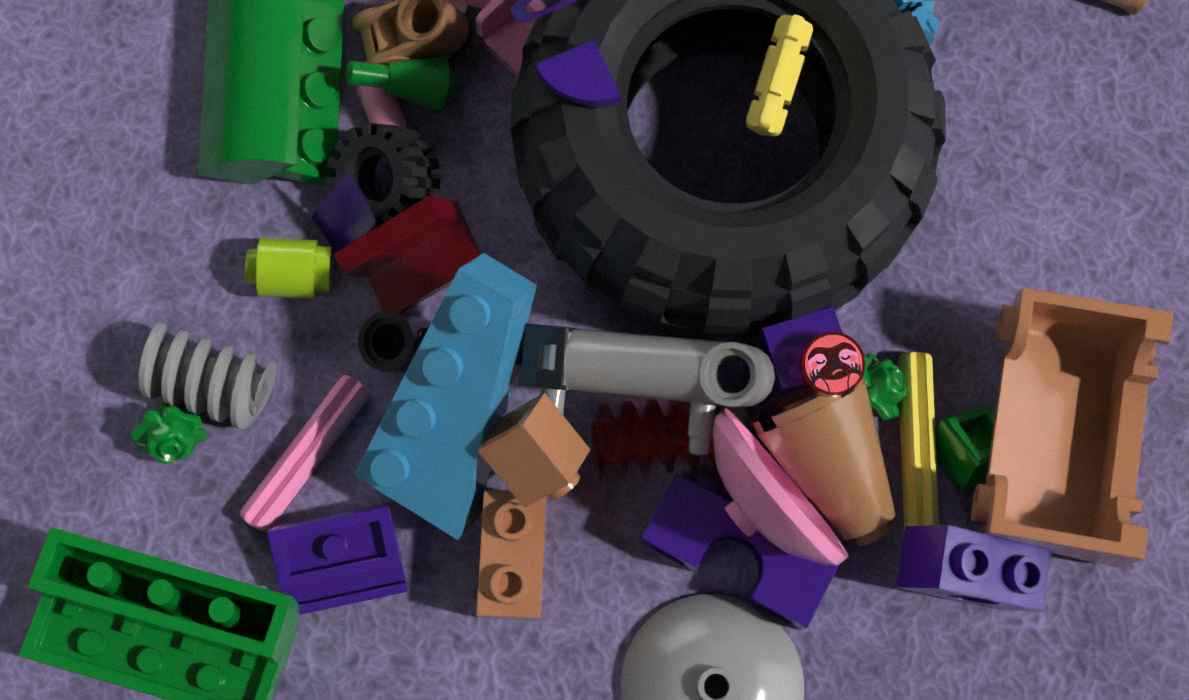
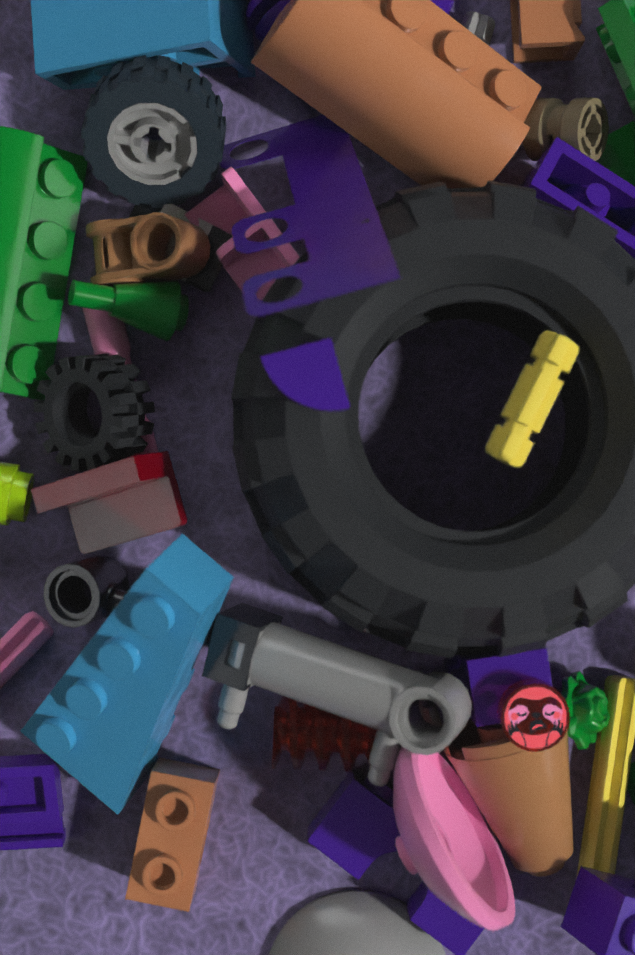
camera: 10 degrees right, 10 degrees up
dark purple sticker [312,172,375,254] -> none
nougat brick [477,392,591,508] -> none

